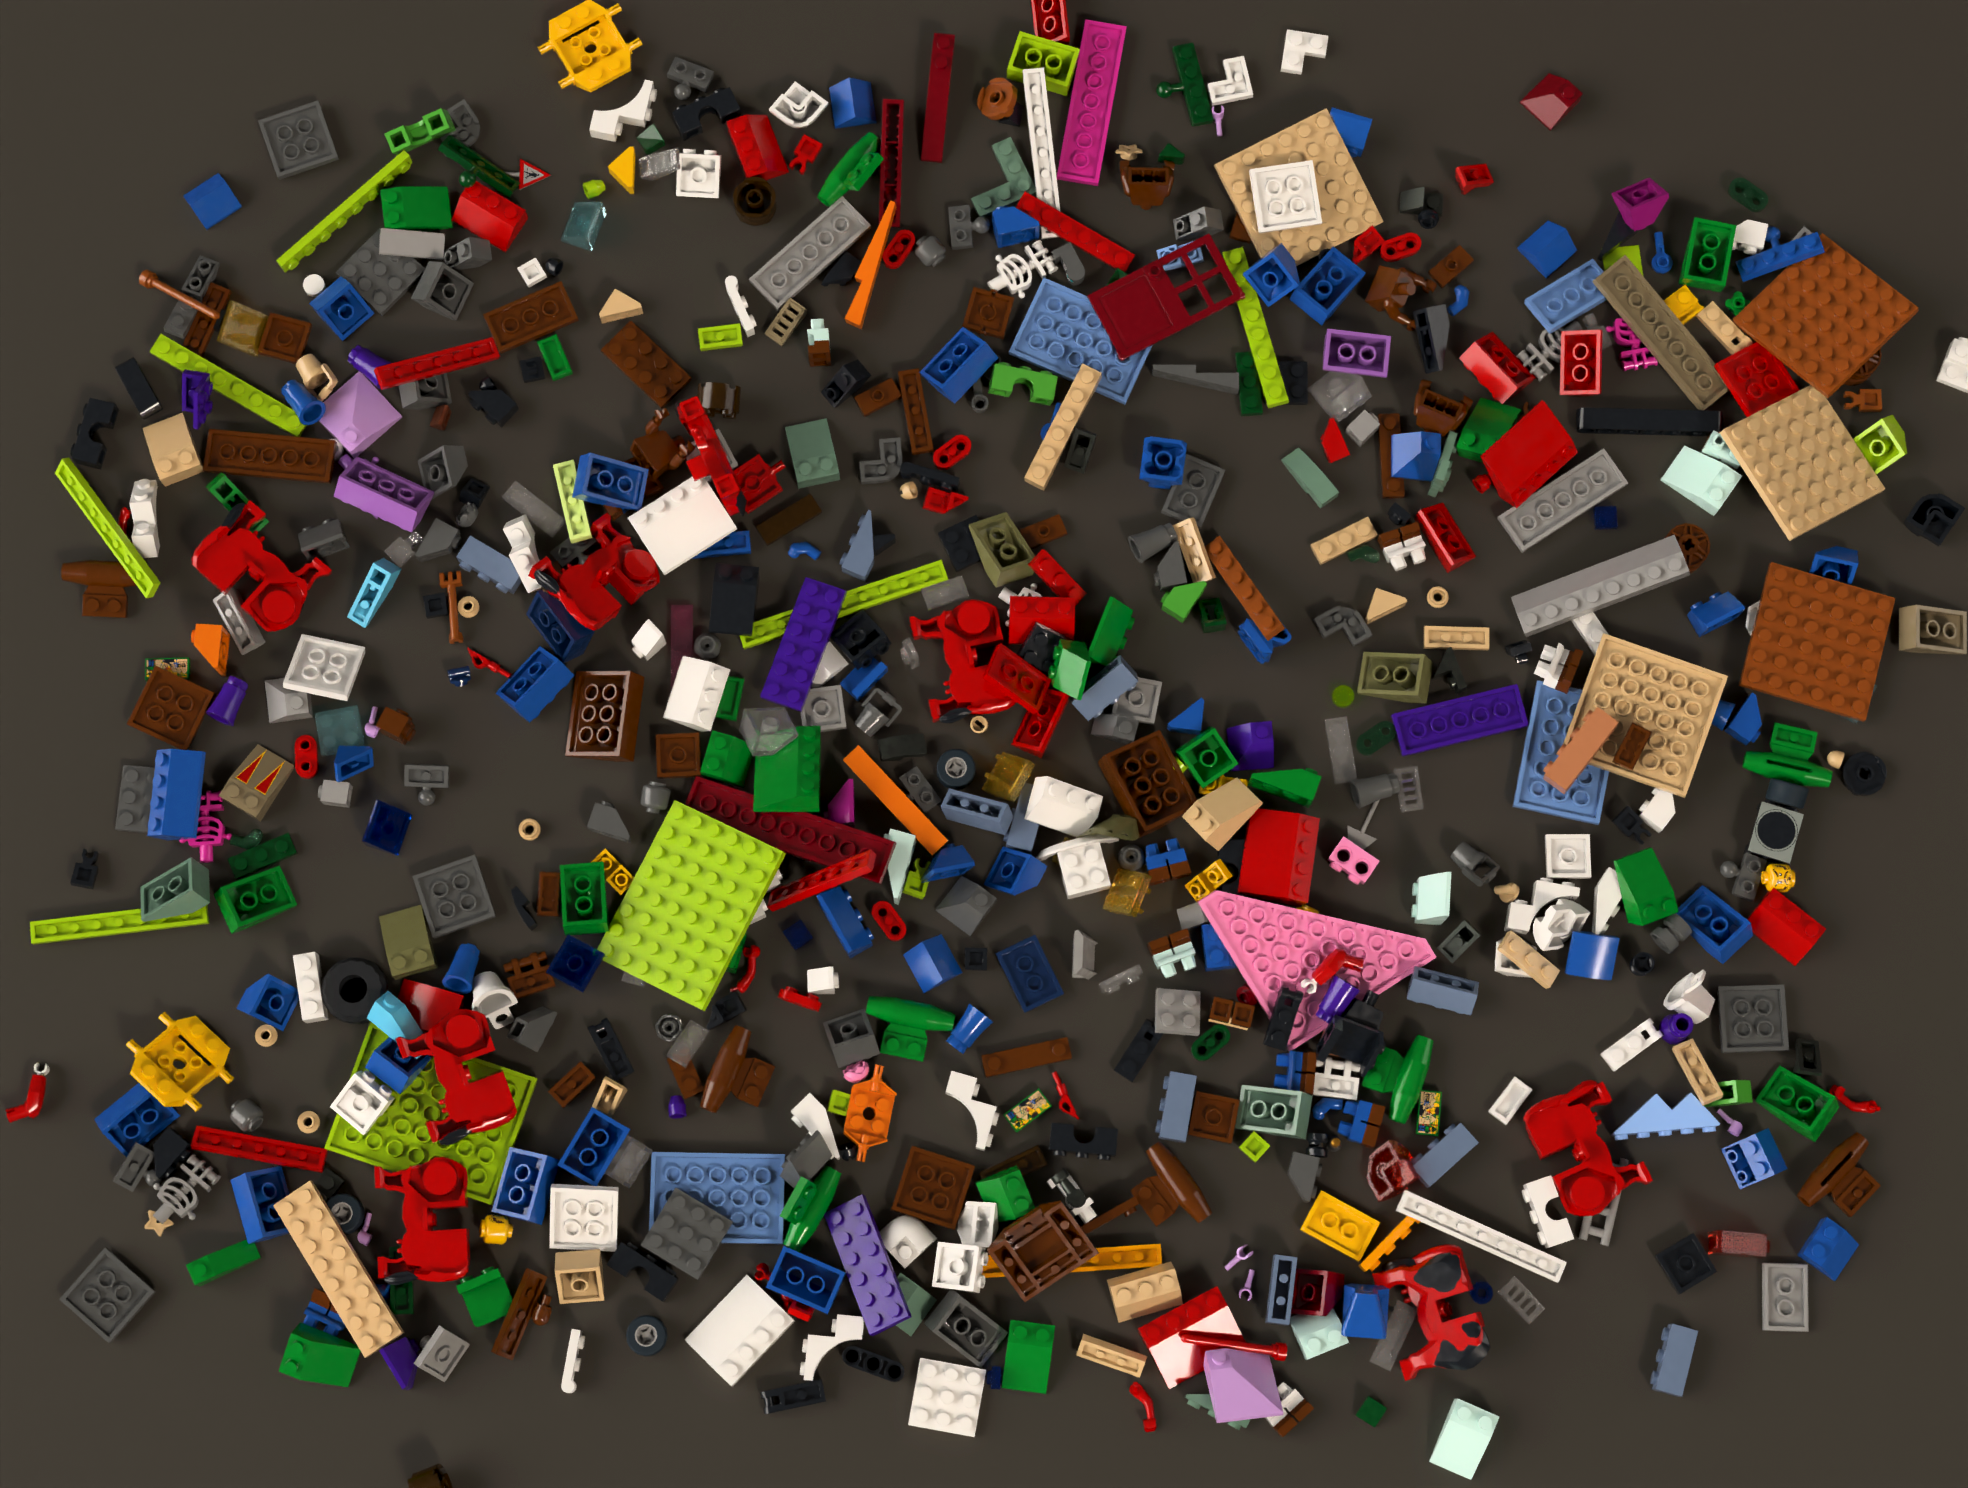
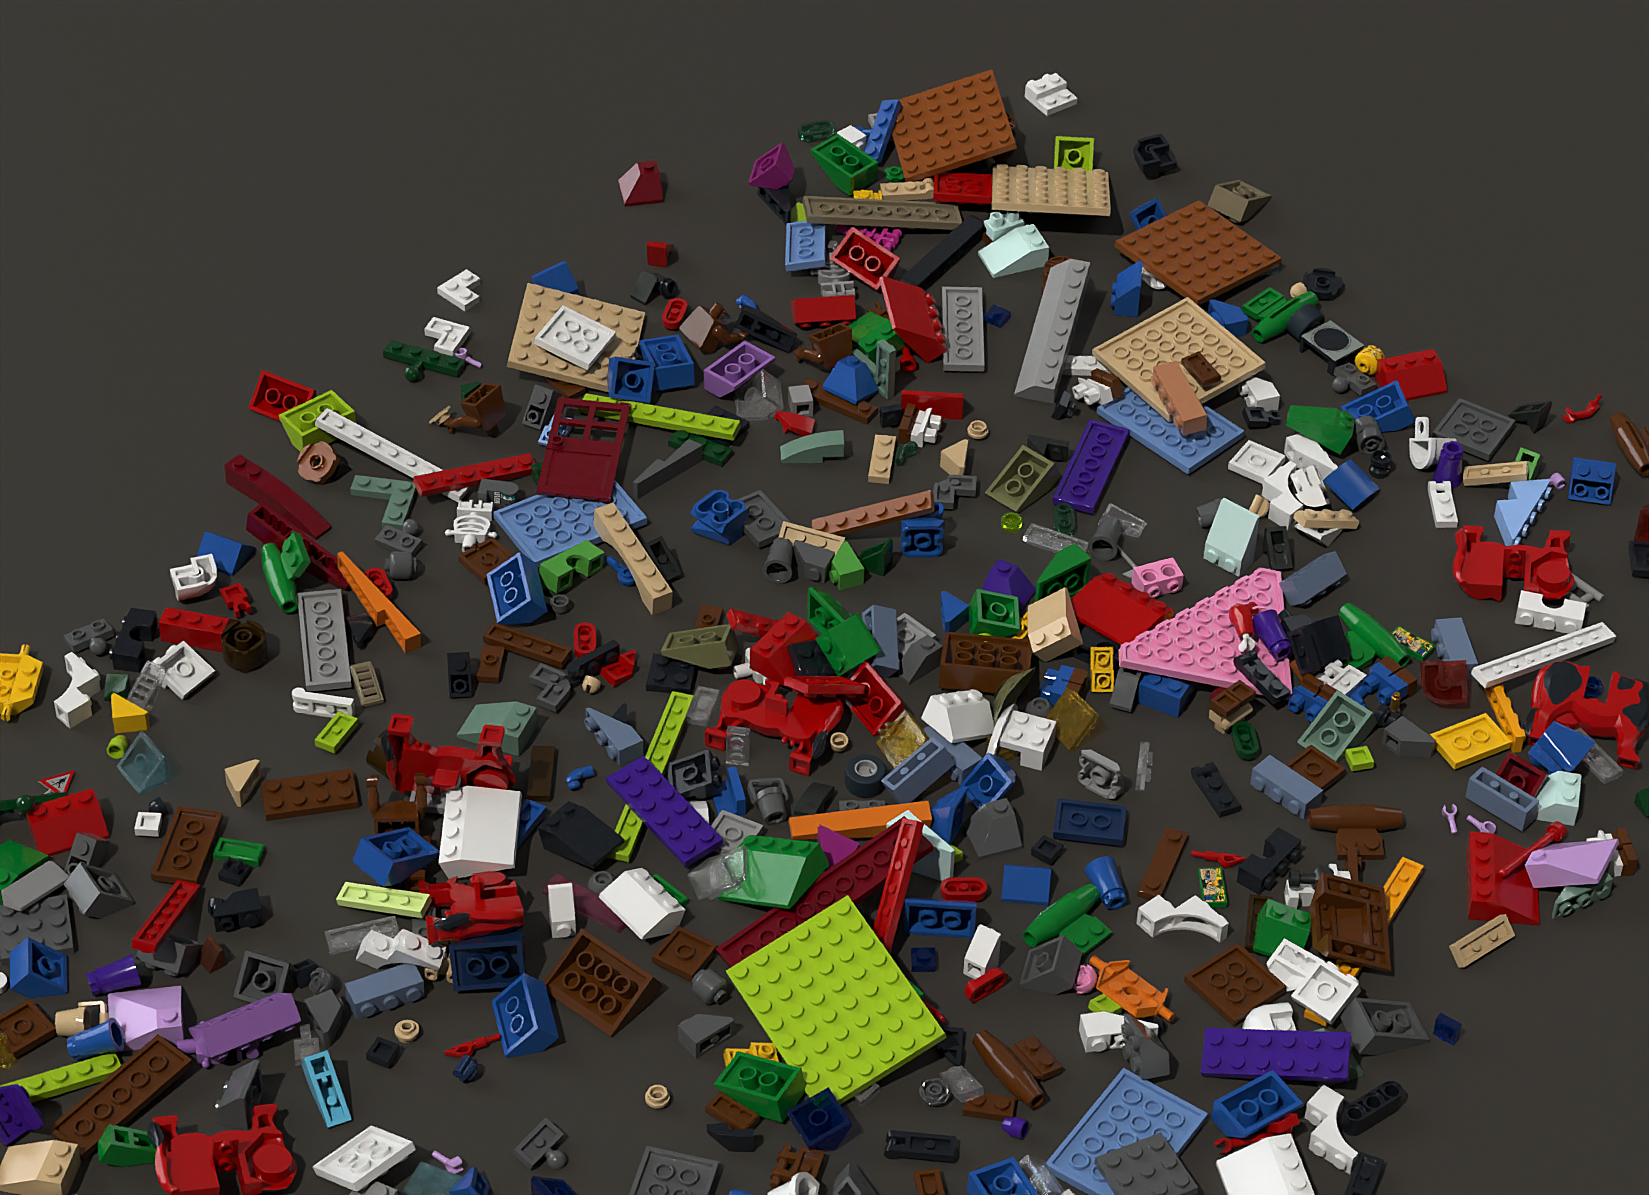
camera: 55 degrees left, 35 degrees down
reddish brown brick [375,707,416,745] -> none
dark orange hinge [439,570,463,644] -> none
tan slope [591,1076,627,1118] -> none
green slope [700,730,756,788] -> none
green plate [780,1165,841,1252] -> none
hips [807,319,831,367] -> none
white plate [908,1358,986,1437] -> none
blue slope [992,206,1040,248] -> none
green slope [1002,1320,1055,1394] -> none
dark pink plate [1057,19,1127,186] -> none
tan slope [1107,1261,1183,1323] -> none
red piece [1129,1382,1156,1432] -> none
light aqua hips [1147,928,1196,978] -> none
light grey plate [1155,988,1200,1036] -> none
red slope [1352,225,1385,265] -> none
tan plate [1423,626,1489,651] -> none
reddish brown plate [1428,245,1474,289] -> none
white tile [1488,1077,1532,1125] -> none
clear slope [1497,1276,1545,1324] -> none
blue slope [1517,221,1577,278] -> none
blue plate [1651,232,1673,274] -> none
green slope [1755,1066,1840,1142] -> none
dark orange plate [1843,389,1882,412] -> none

